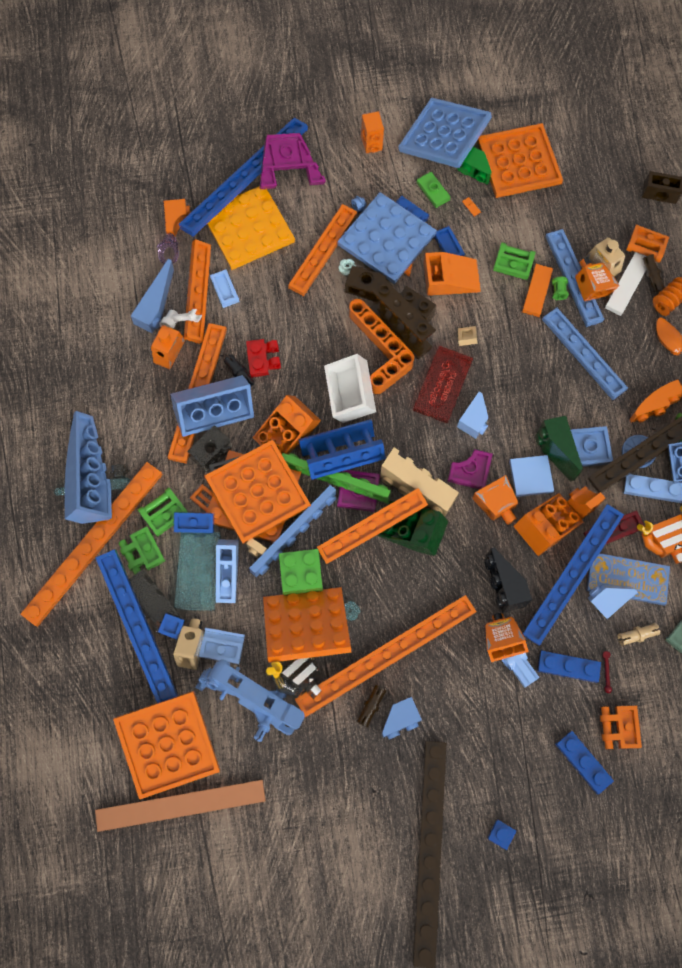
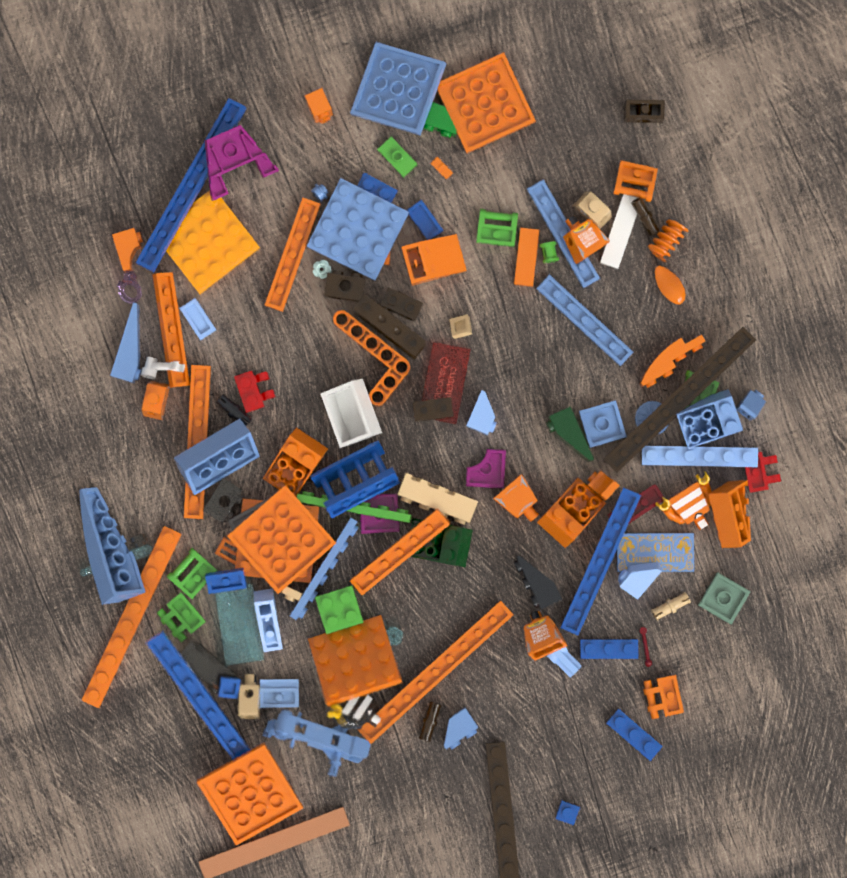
camera: 10 degrees left, 15 degrees up
light blue tile [509,455,554,497] -> none
none -> dark brown brick [413,397,453,422]

